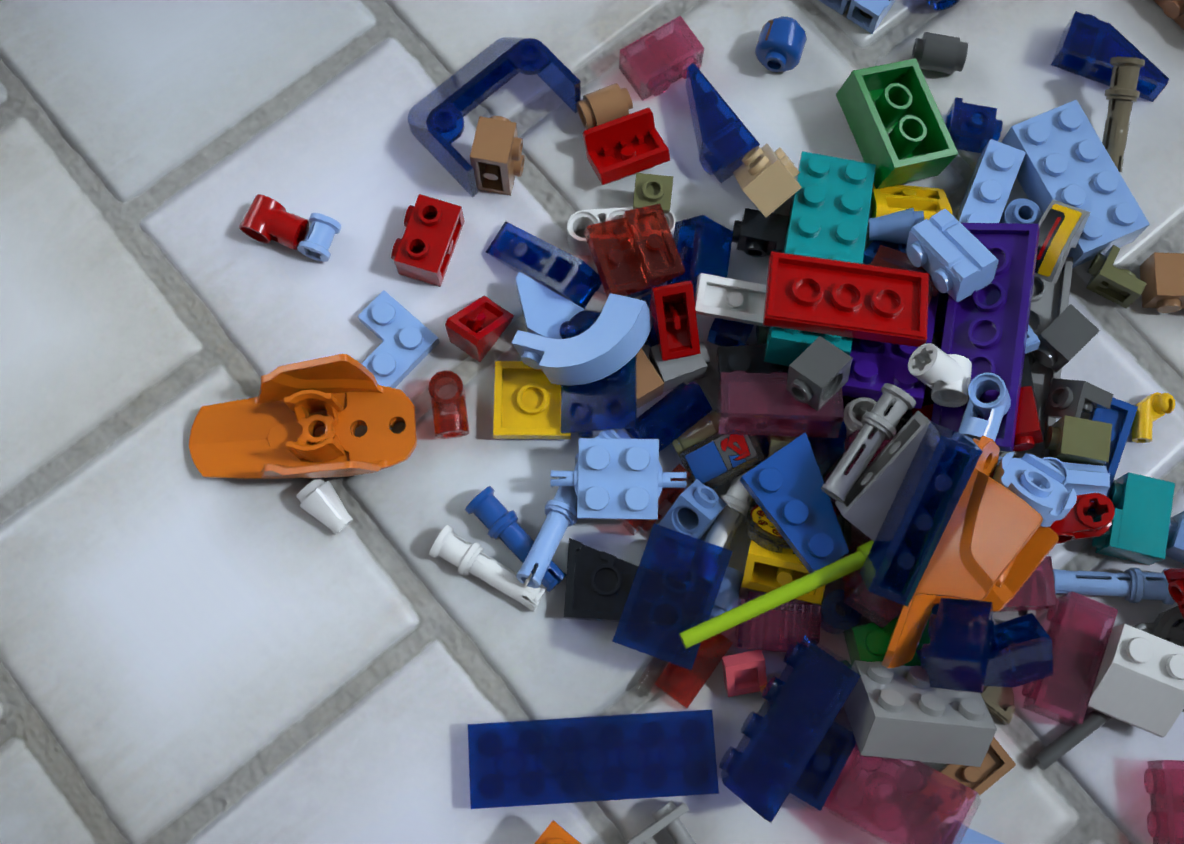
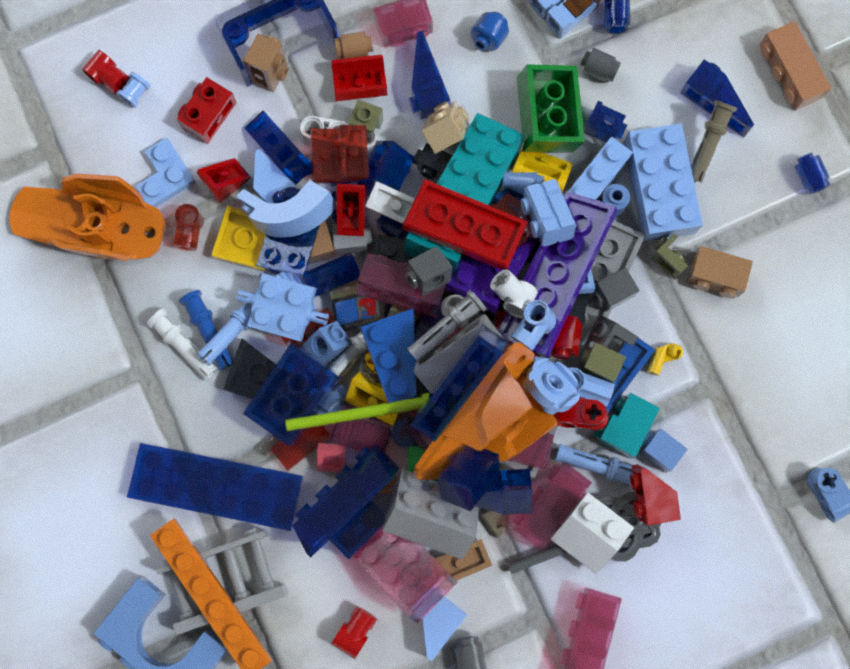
camera: 15 degrees right, 5 degrees up
white cone [296,478,353,535] -> none
slope [1034,200,1090,283] -> none

